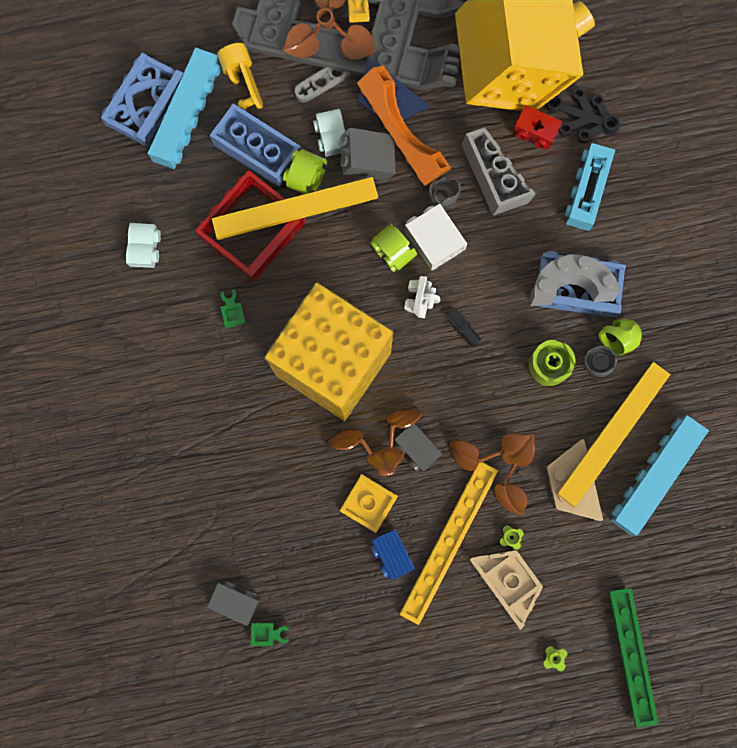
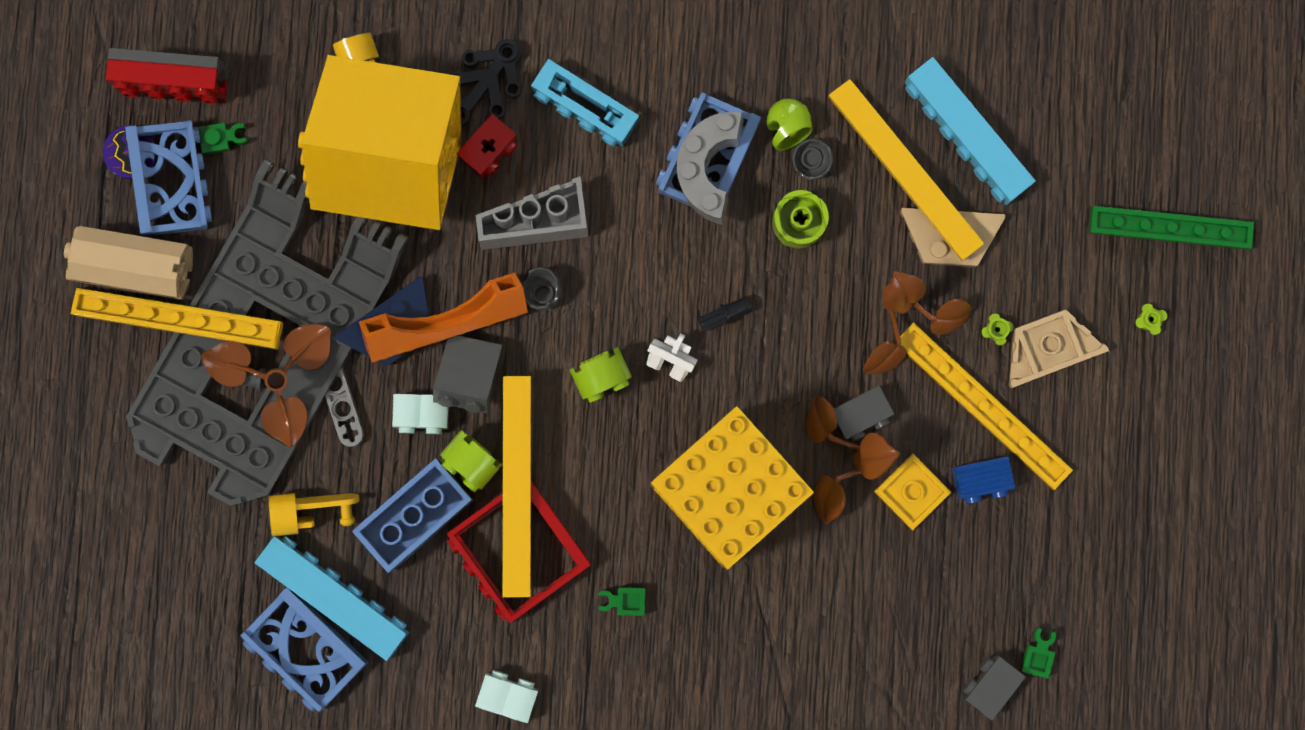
camera: 80 degrees left, 5 degrees up
white brick [405,204,467,271] -> none

